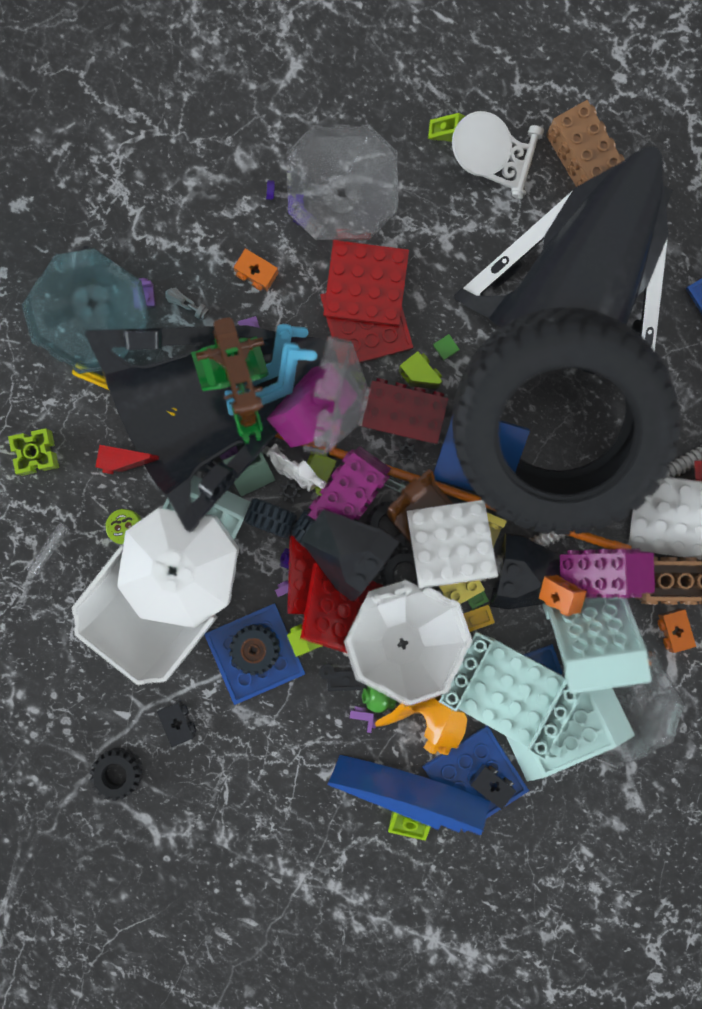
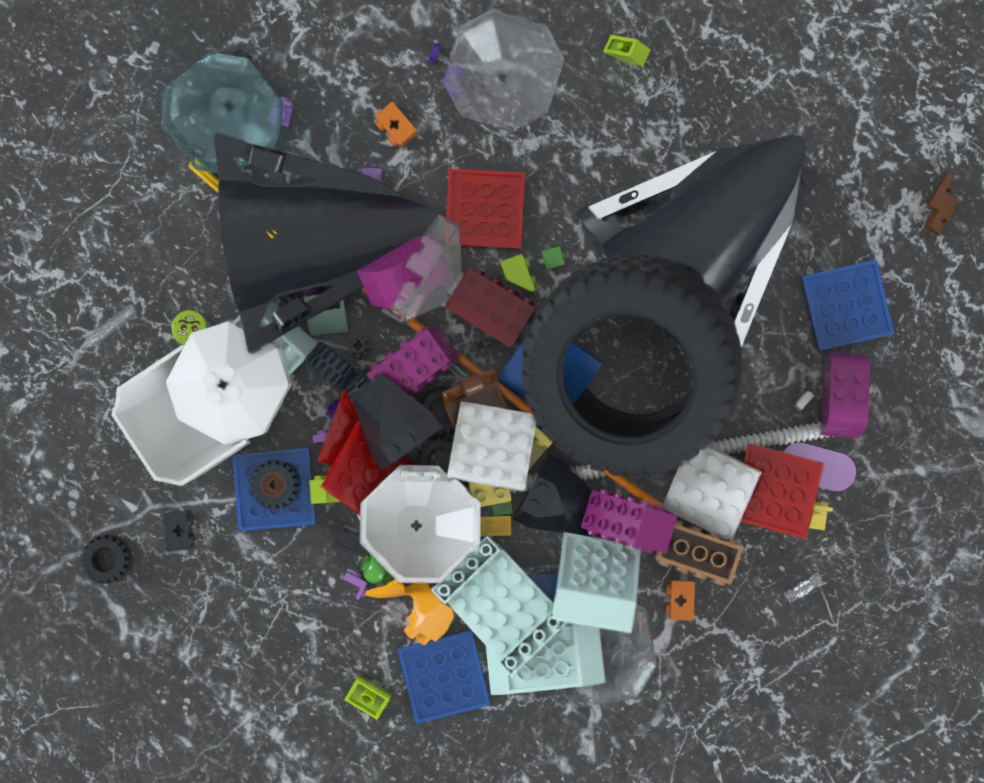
camera: 15 degrees right, 0 degrees up
lime brick [8,428,59,476] -> none
red slope [95,445,159,475] -> none
light grey piece [165,287,209,320] -> none
piece [191,317,269,444] -> none
medium azure piece [224,324,317,416] -> none
white plate [262,443,326,491] -> none
lime slope [307,452,337,496] -> none
red plate [323,240,409,326] -> none
blue slope [328,755,490,835] -> none
white piece [452,111,544,199] -> none
black brick [469,764,516,810] -> none
orange brick [539,575,587,616] -> none
medium nougat brick [546,100,625,187] -> none

